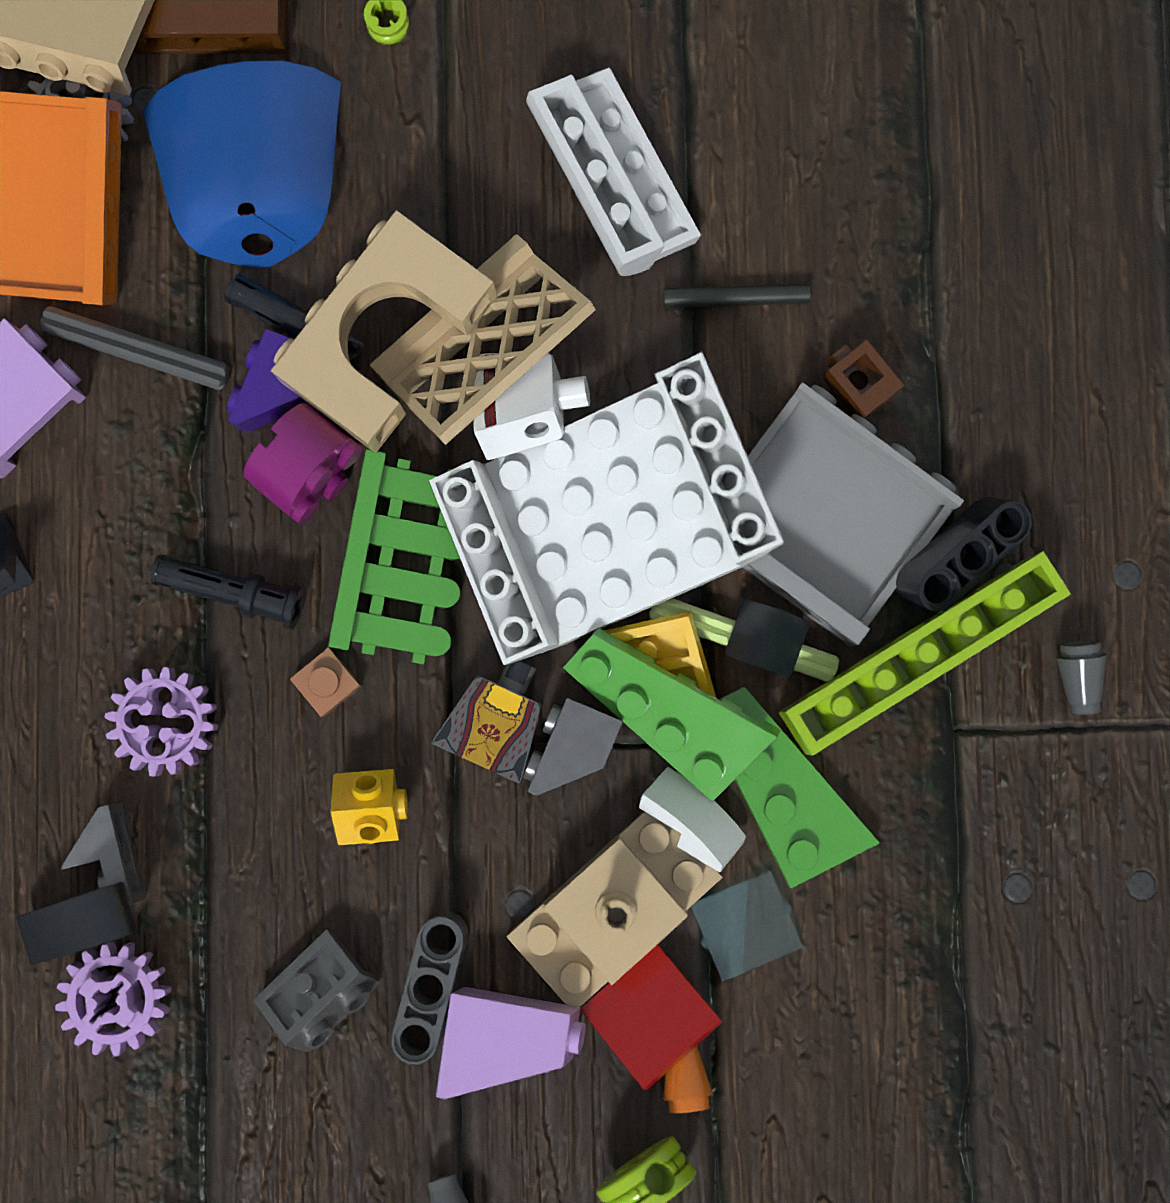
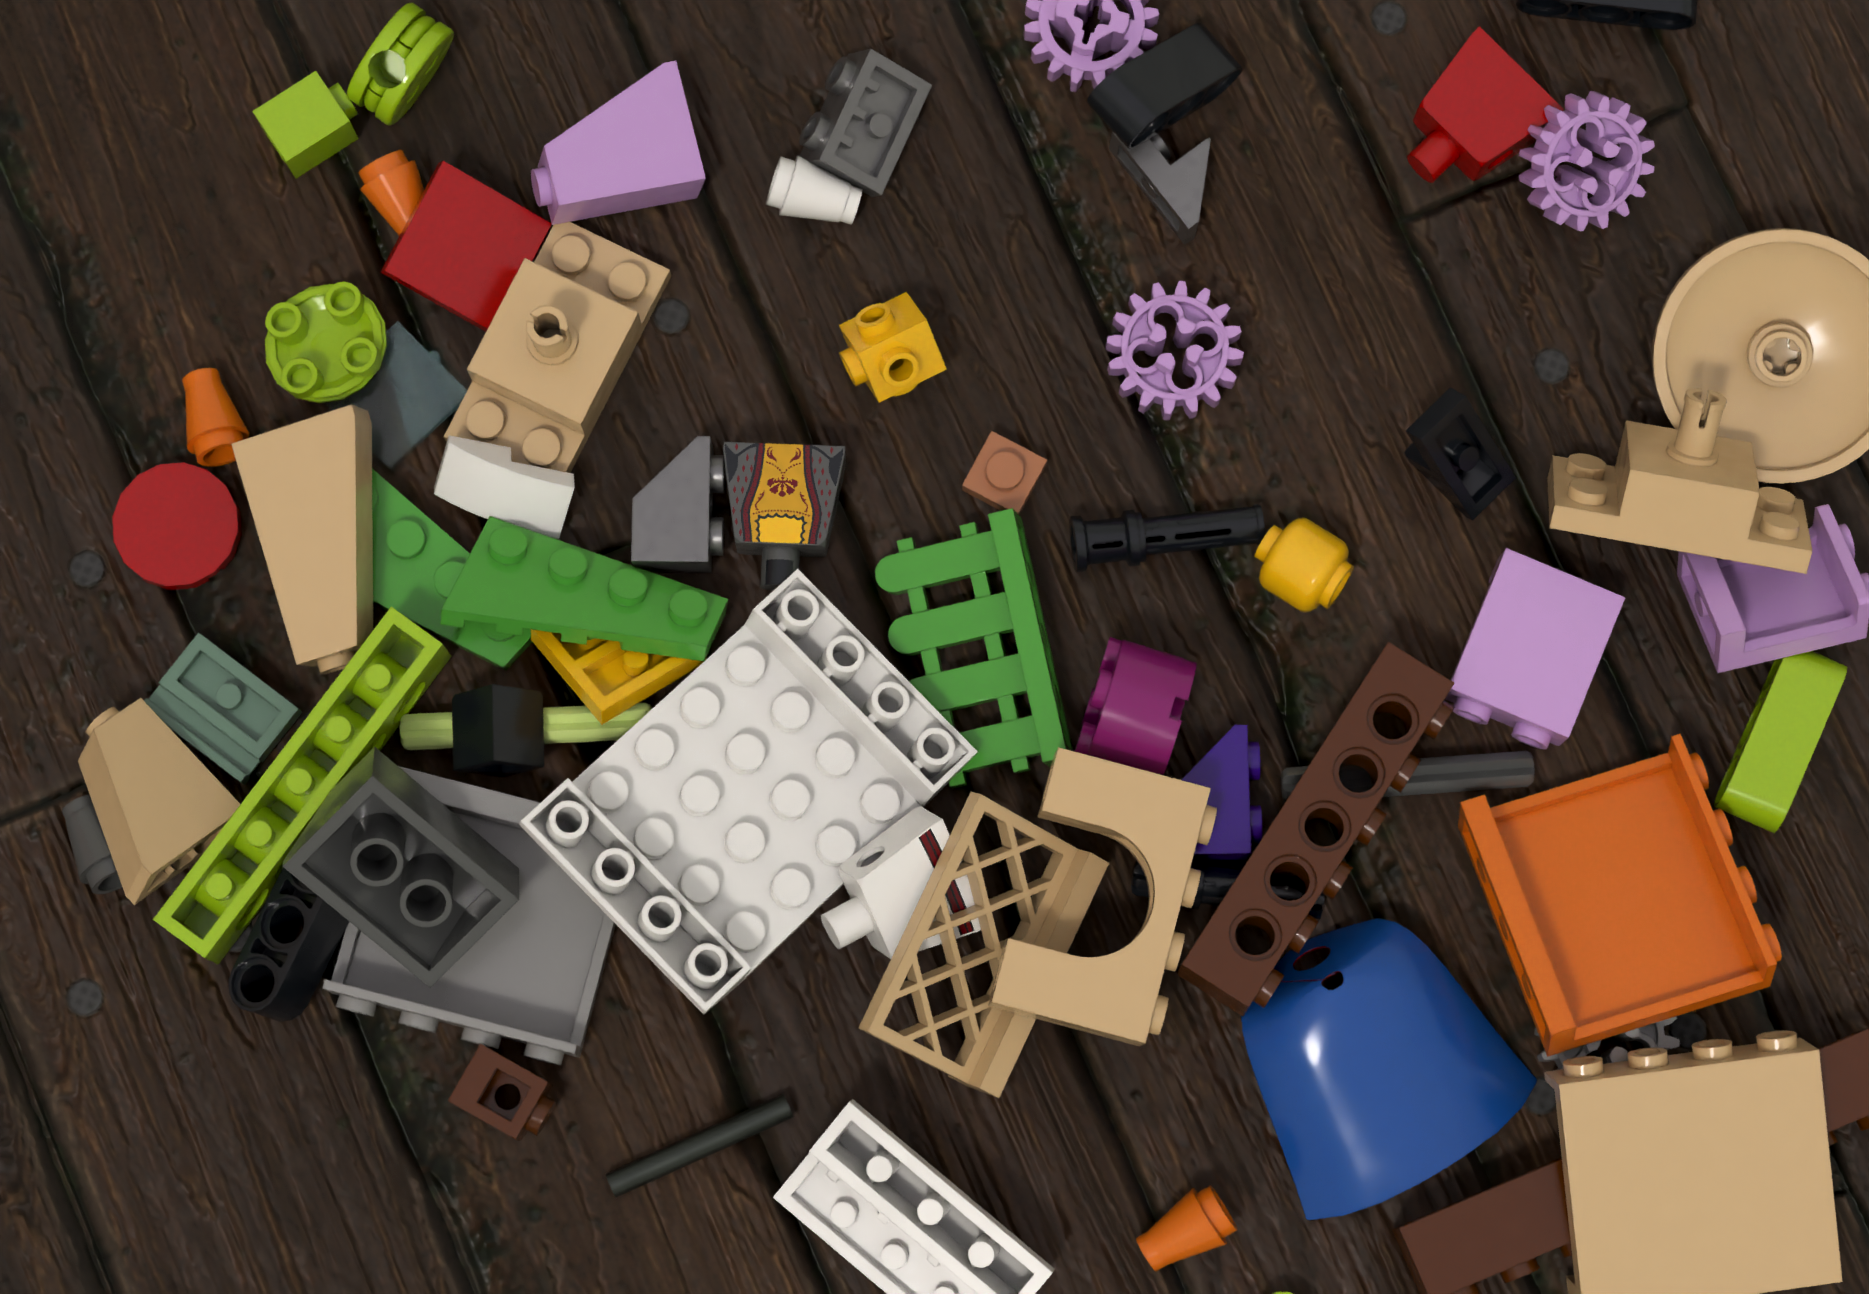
camera: 160 degrees right, 5 degrees down
dark grey beam [392,912,469,1065] -> none
none -> tan slope [78,698,240,905]
none -> red tile [112,462,242,590]
none -> sand green plate [144,632,302,785]
none -> orange cone [182,368,249,467]
none -> tan slope [231,404,373,674]
none -> lime brick [252,71,358,179]
none -> lime dish [265,281,387,403]
none -> dark grey slope [283,747,519,988]
none -> white cone [766,155,863,225]
none -> orange cone [1136,1185,1238,1272]
none -> reddish brown brick [1177,642,1455,1016]
none -> yellow head [1254,517,1354,613]

